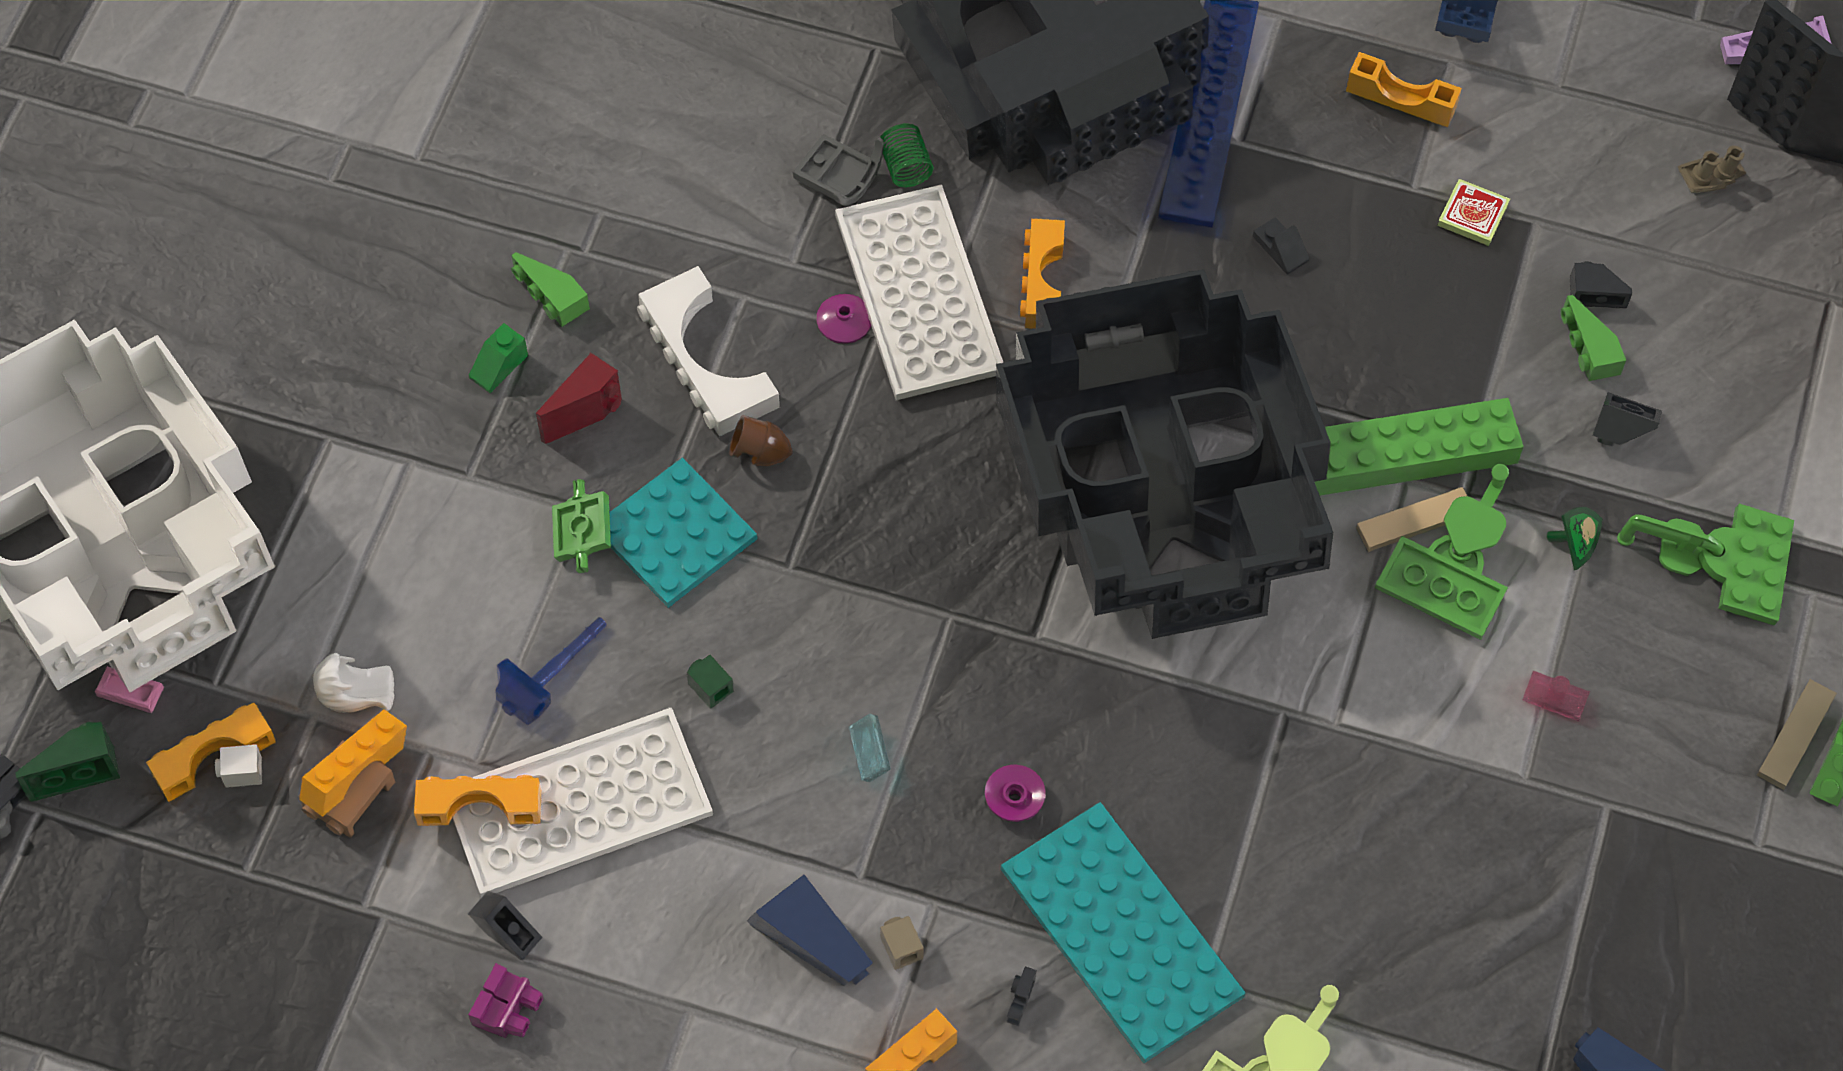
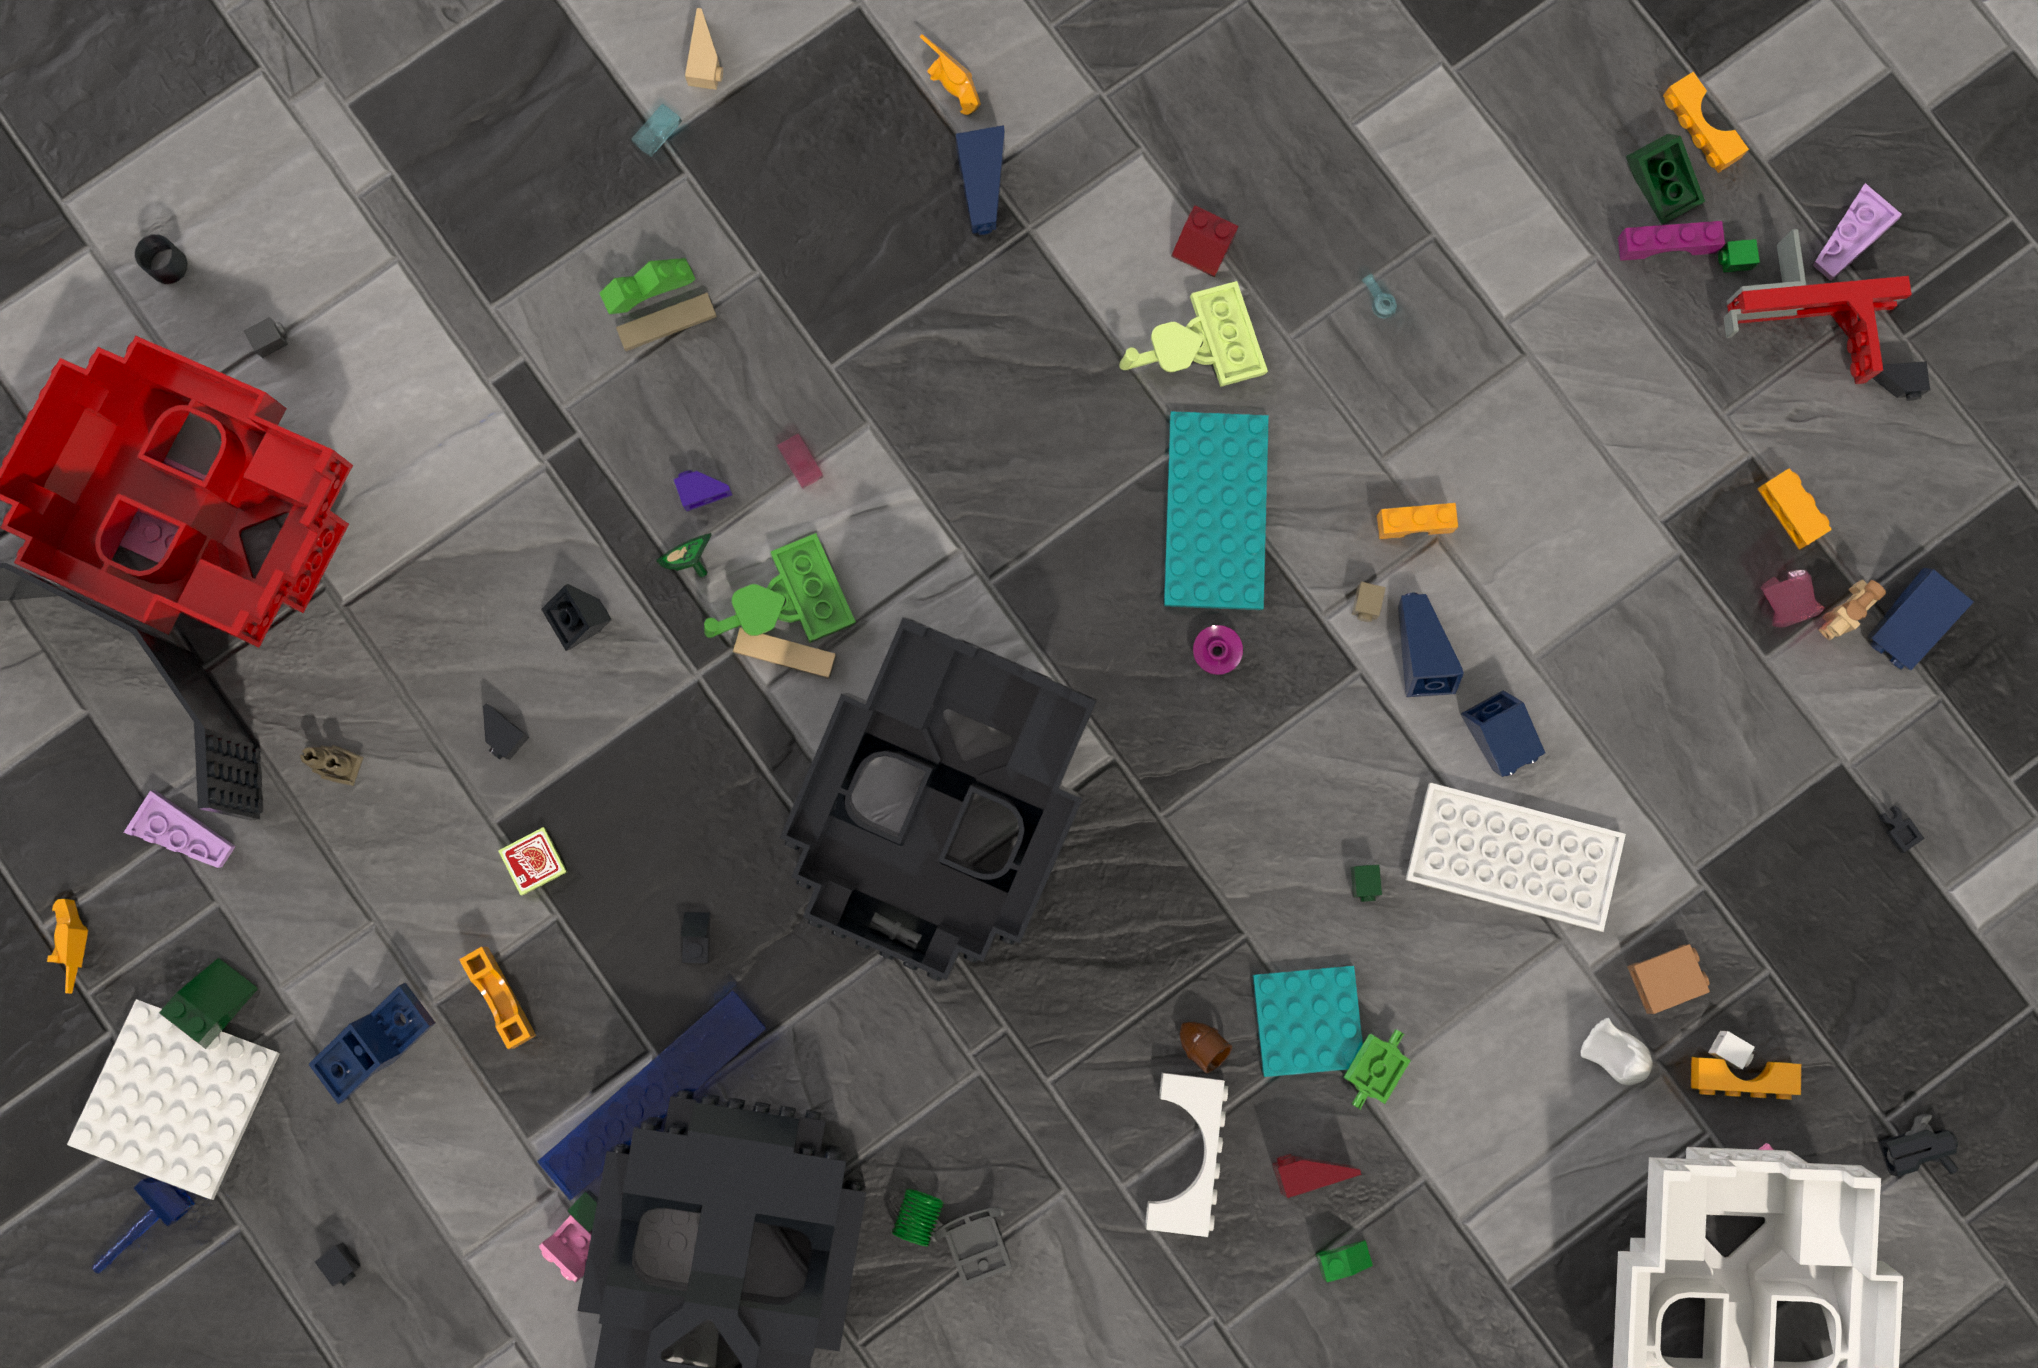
camera: 145 degrees left, 20 degrees up
dark green slope [15,722,120,802] -> none
light orange arch [300,709,407,817] -> none
light orange arch [414,775,542,826] -> none
black slope [468,891,543,960] -> none
magenta hips [468,963,543,1038] -> none
clear blue piece [495,617,607,725] -> none
bright green slope [511,252,590,327] -> none
magenta dish [817,294,871,344] -> none
white plate [835,185,1003,400] -> none
clear light blue plate [849,714,891,782] -> none
black plate [1007,966,1037,1026] -> none
light orange arch [1020,218,1065,329] -> none
bright green brick [1315,398,1524,496] -> none
bright green slope [1561,295,1626,381] -> none
bright green plate [1617,503,1794,625] -> none
none -> dark purple slope [673,470,733,512]
none -> dark blue slope [1461,690,1545,777]

